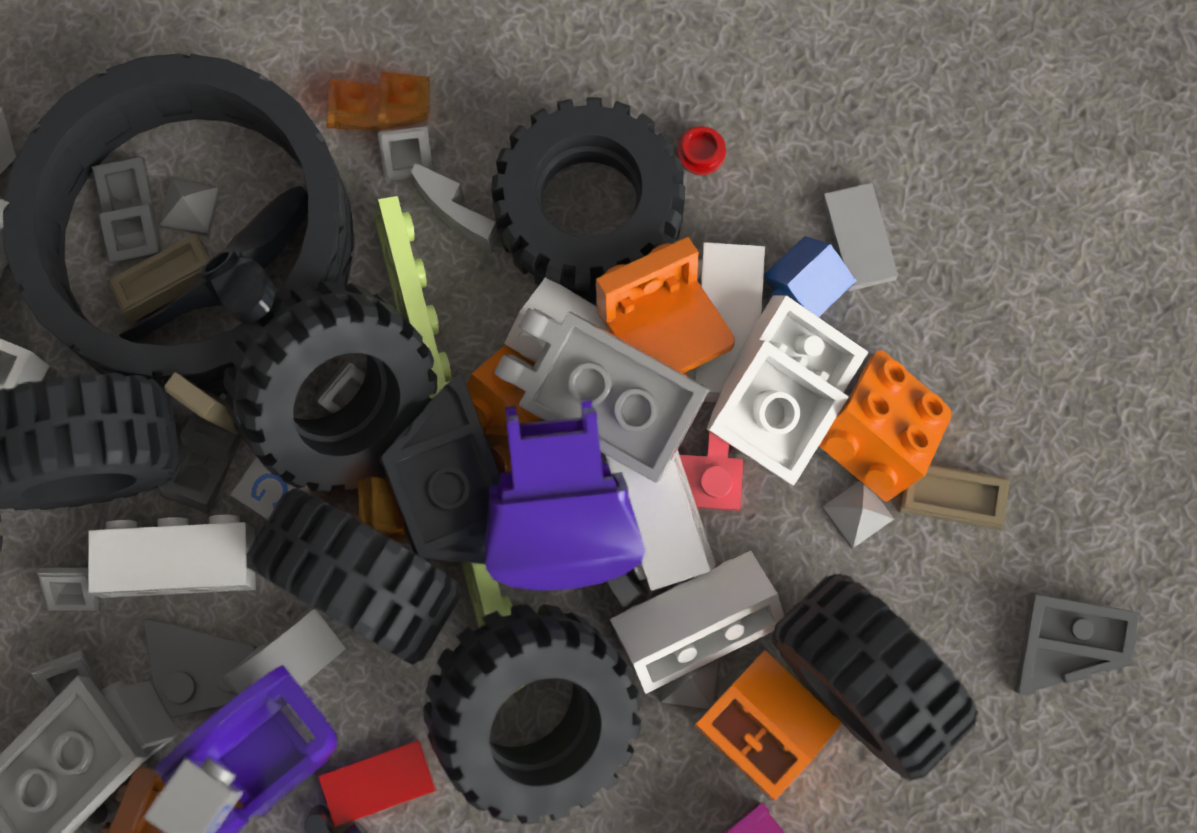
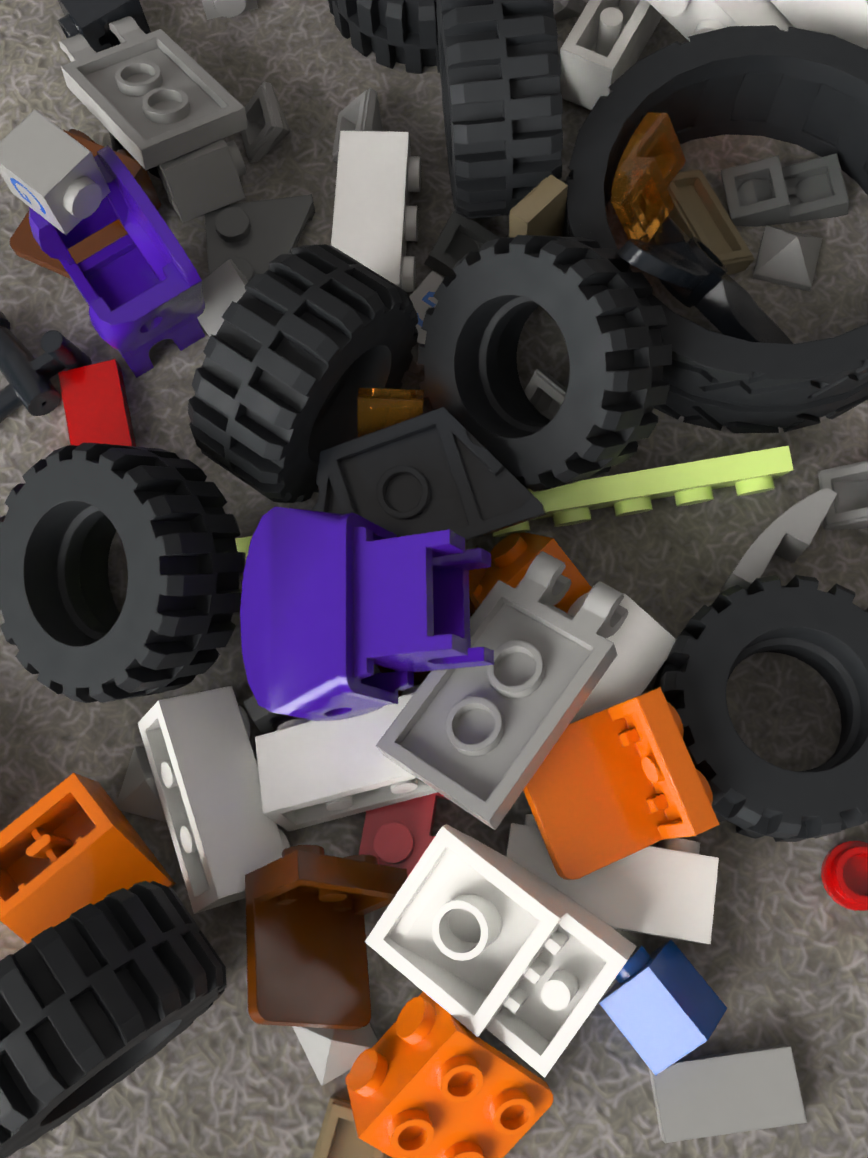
camera: 100 degrees right, 5 degrees down
none -> reddish brown bracket [245,845,407,1030]
none -> clear orange slope [611,112,686,243]

